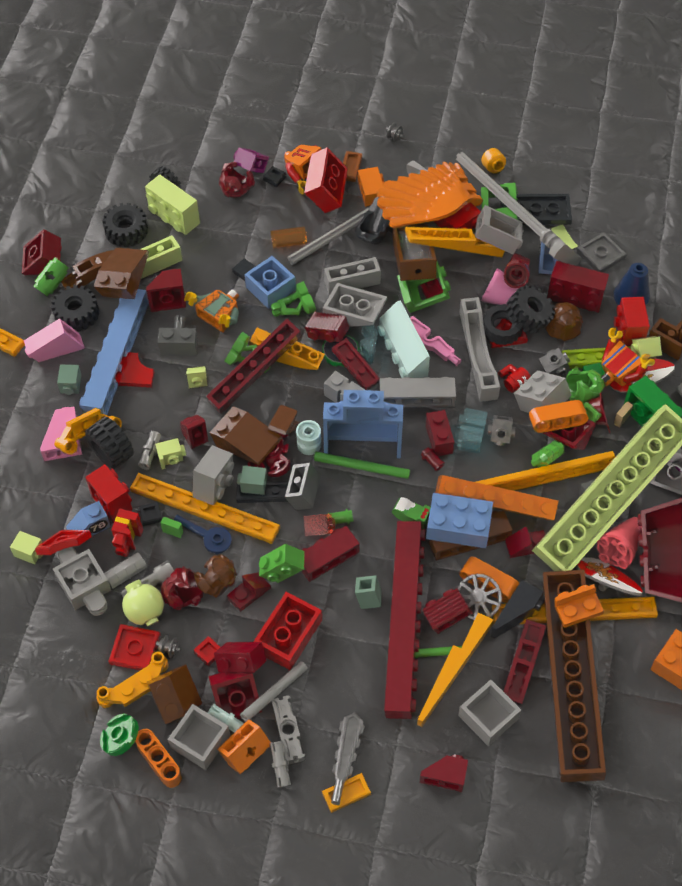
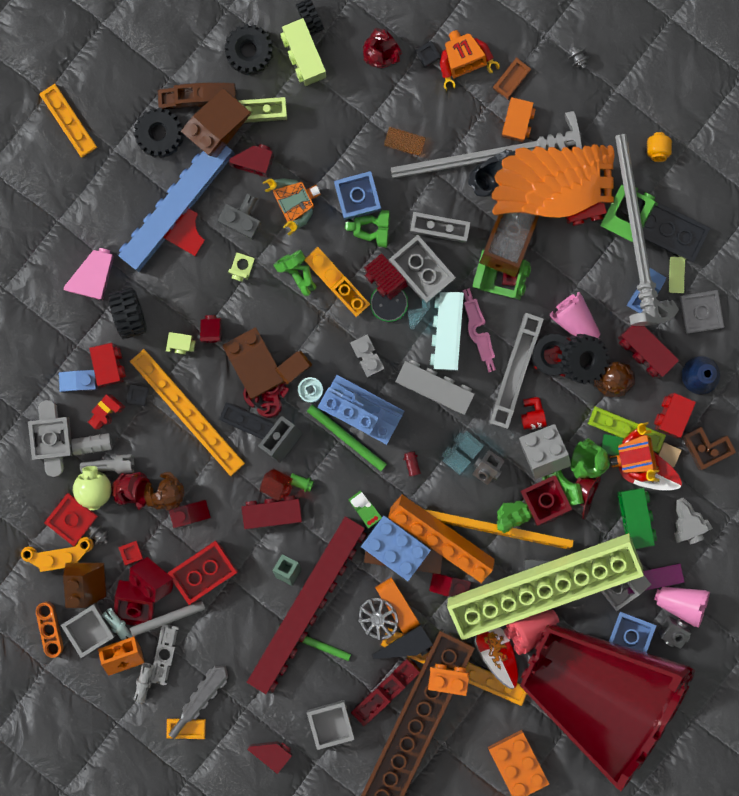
camera: 25 degrees right, 30 degrees up
yellowish green brick [10,531,43,564] -> none
dark red slope [22,229,62,275] -> none
bright pink slope [24,319,85,362] -> none
bright green piece [33,257,69,297] -> none
red tile [35,530,92,555] -> none
light orange plate [54,408,122,455] -> none
sand green brick [57,365,82,395] -> none
green tile [100,713,139,756] -> none
light grey pin [138,431,161,470] -> none
bright green tile [160,517,183,538] -> none
dark blue piece [174,514,232,554] -> none
light grey piece [193,445,234,506] -> none
dark red brick [206,319,301,414] -> none
black tile [232,258,256,281] -> none
magenta brick [234,147,269,173] -> none
sand green brick [237,466,267,495] -> none
bright green brick [259,544,304,583] -> none
red brick [304,147,348,213] -> none
dark red tile [332,338,380,390] -> none
light orange slope [405,227,505,257] -> none
light orange slope [417,613,494,727] -> none
dark red brick [422,588,472,634] -> none
dark red brick [426,410,454,456] -> none
light grey window [475,205,524,254] -> none
dark red beam [503,252,530,288] -> none
orange beam [529,400,588,433] -> none
flat silver brick [539,348,570,377] -> none
tan tile [614,402,633,428] -> none
yellowish green brick [631,336,662,358] -> none

